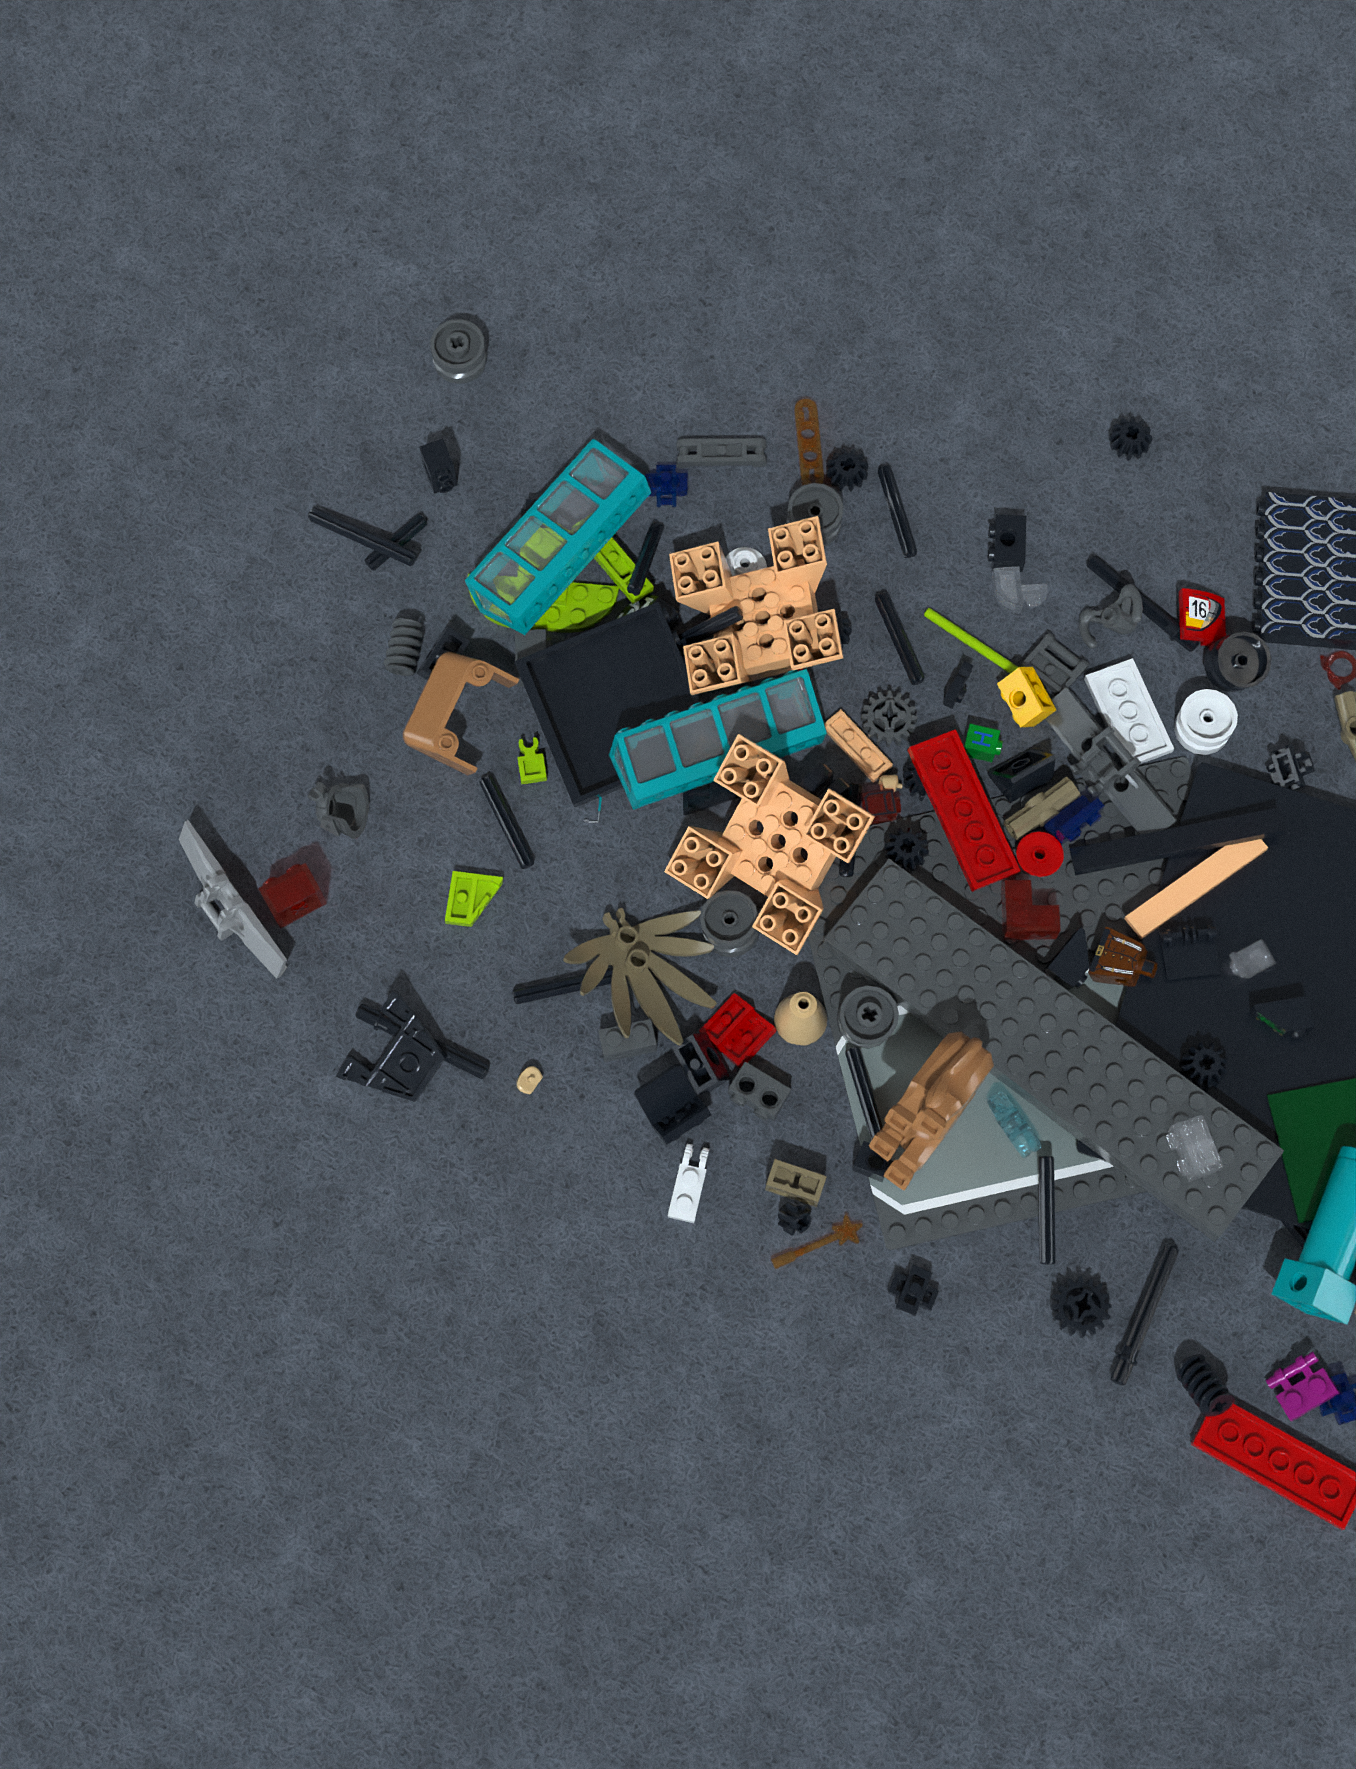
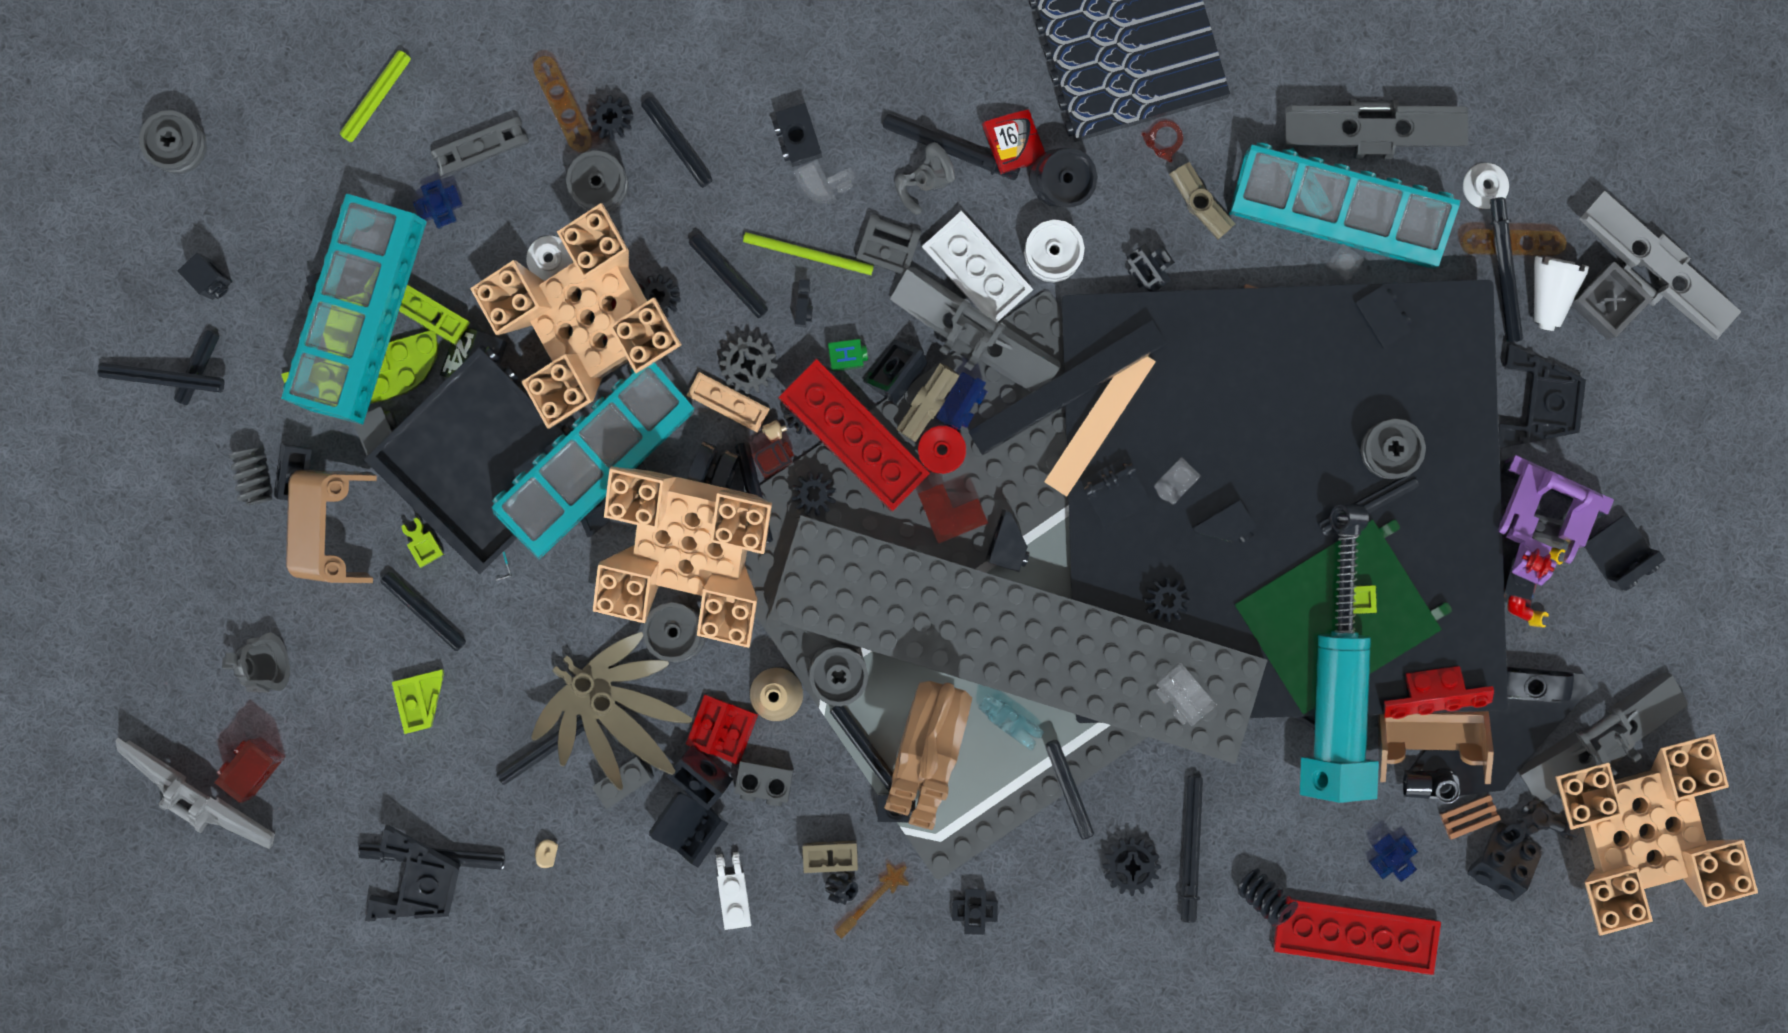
camera: 20 degrees left, 15 degrees up
black axle [627,522,664,596] -> none
black axle [677,606,743,651] -> none
yellow brick [997,667,1056,728] -> none
reddish brown torso [1088,927,1157,987] -> none
magenta plate [1266,1351,1340,1422] -> none
none -> lime axle [340,50,411,142]

